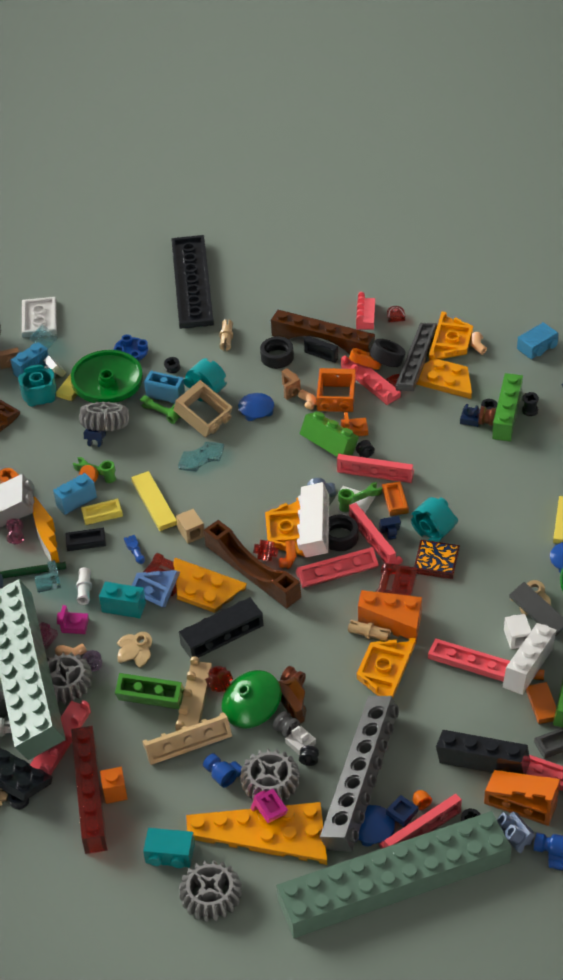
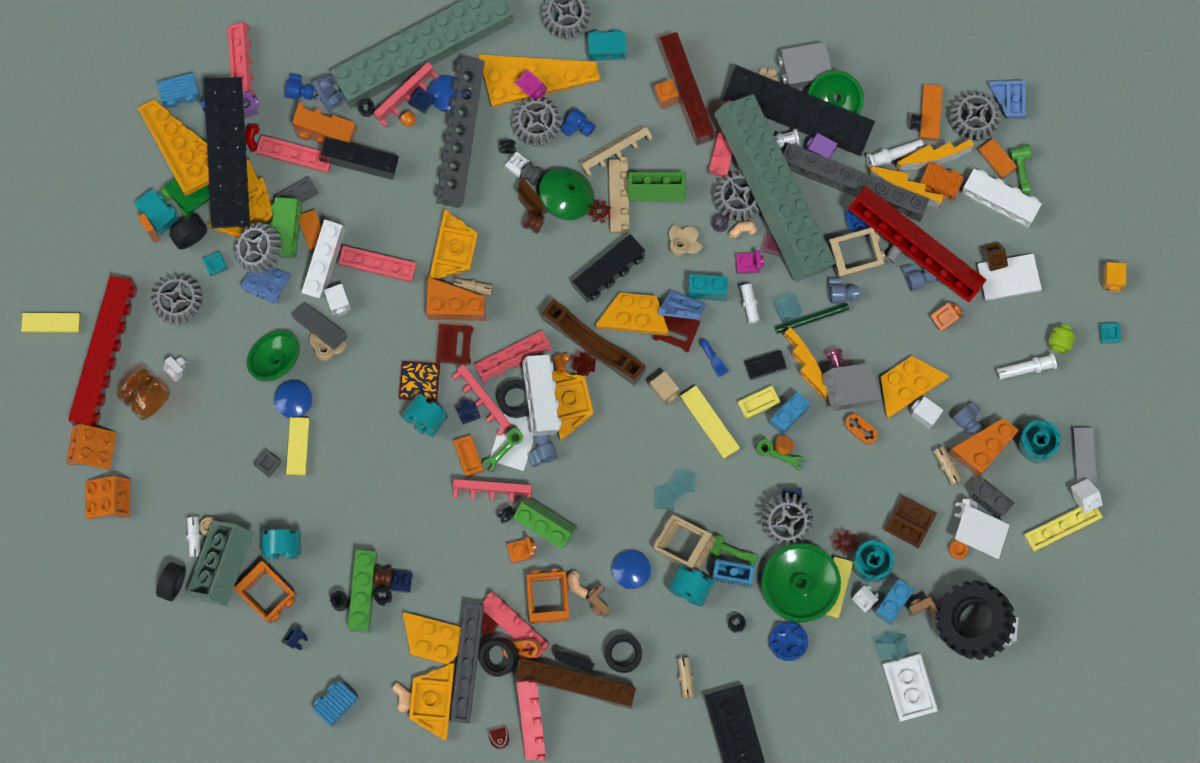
camera: 170 degrees right, 30 degrees up
none -> clear red gear [833,530,858,556]

